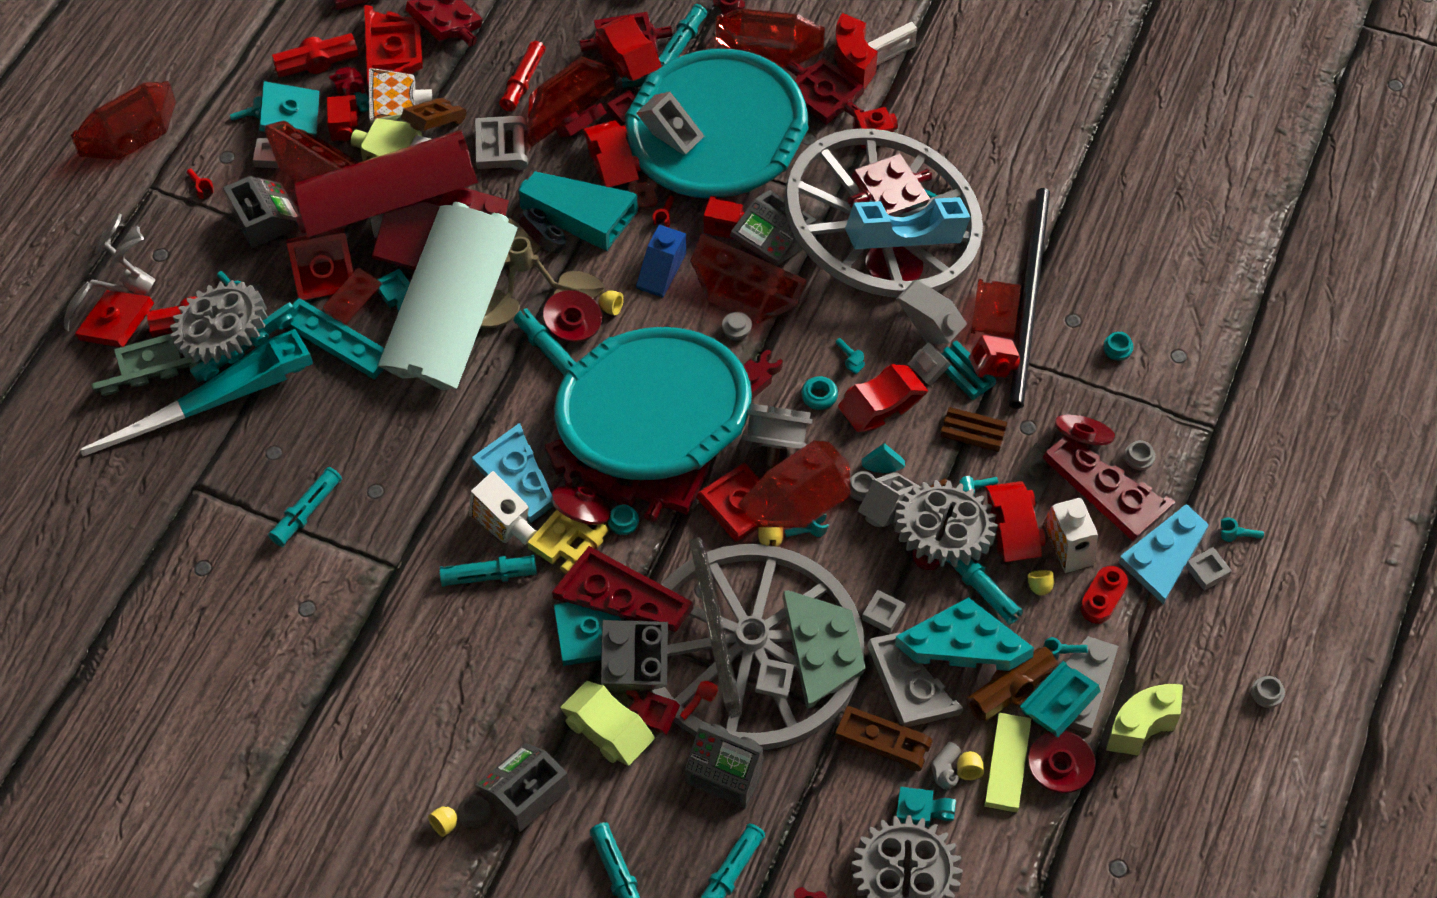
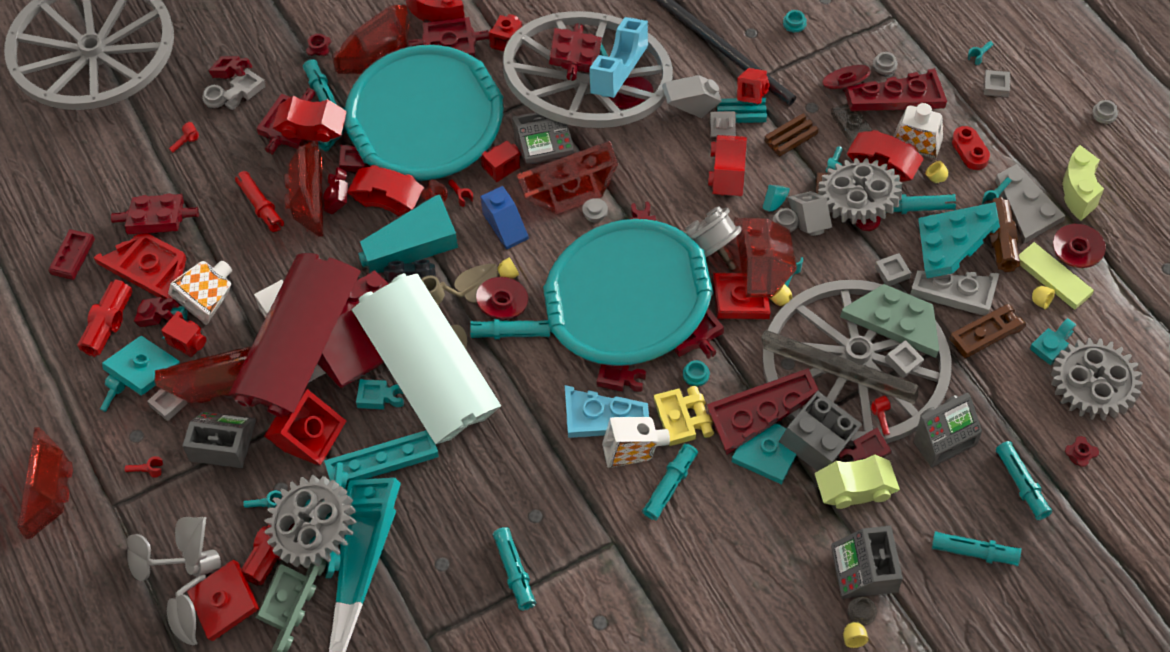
camera: 50 degrees left, 0 degrees up
clear red hinge [322,267,382,325] -> none
yellowish green torso [351,119,422,161] -> none
reddish brown plate [401,98,467,131] -> none
light grey plate [475,116,528,170] -> none
dark red dish [551,486,611,525] -> none
dark red plate [584,467,636,507] -> none
light grey slope [636,92,704,155] -> none
teal piece [801,376,838,410] -> none
teal hand [835,338,865,374] -> none
light grey arm [931,742,961,790] -> none
clear red plate [971,279,1021,339] -> none
teal plate [1020,661,1101,737] -> none
medium azure wing [1119,504,1209,605] -> none

